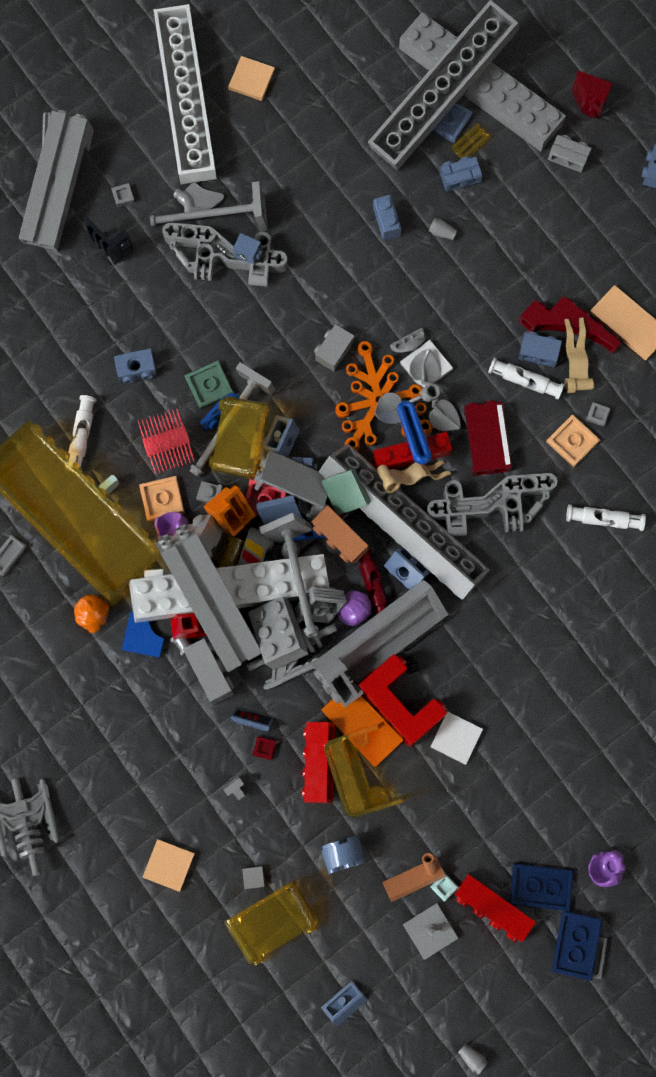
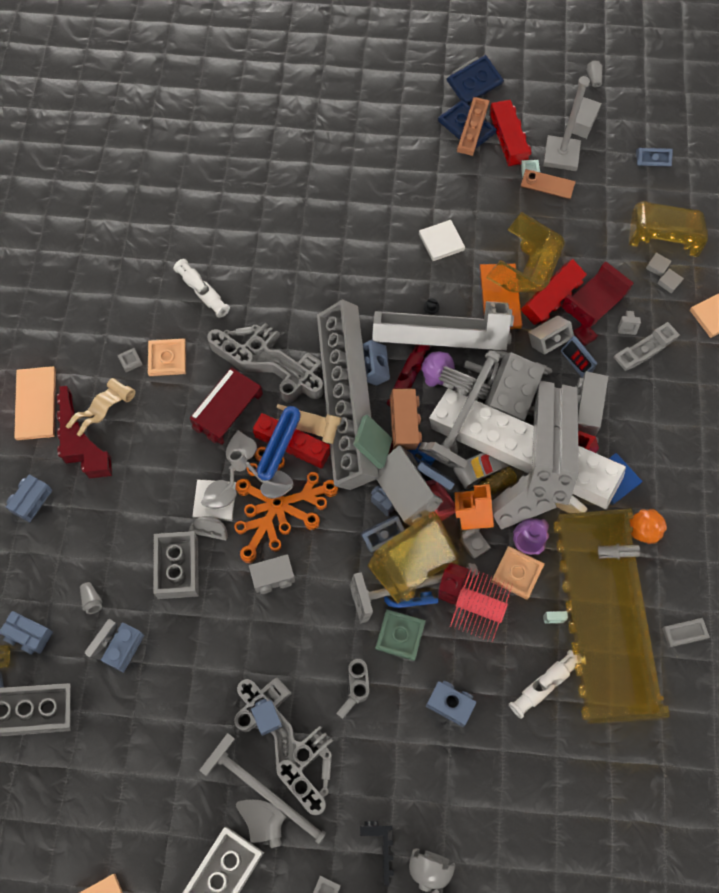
camera: 140 degrees left, 10 degrees down
sand blue brick [320,835,366,874] -> none
red piece [358,654,447,748] -> none
white piece [488,357,564,399] -> none
sand blue brick [518,332,562,368] -> none
medium lavender hair [588,850,626,887] -> none
none -> sand blue brick [6,474,52,523]
none -> light grey plate [84,619,117,658]
none -> light grey brick [153,531,199,599]
none -> light grey beam [336,659,369,719]
none -> light grey cylinder [409,849,456,892]
none -> dark red slope [439,562,469,605]
none -> nougat tile [457,97,490,156]
none -> light grey brick [528,315,574,355]
none -> dark red panel [562,262,634,329]
none -> light grey brick [572,97,602,139]
none -> light grey axle [598,544,640,560]
none -> light grey slope [613,322,680,371]
none -> light grey tile [657,269,684,294]

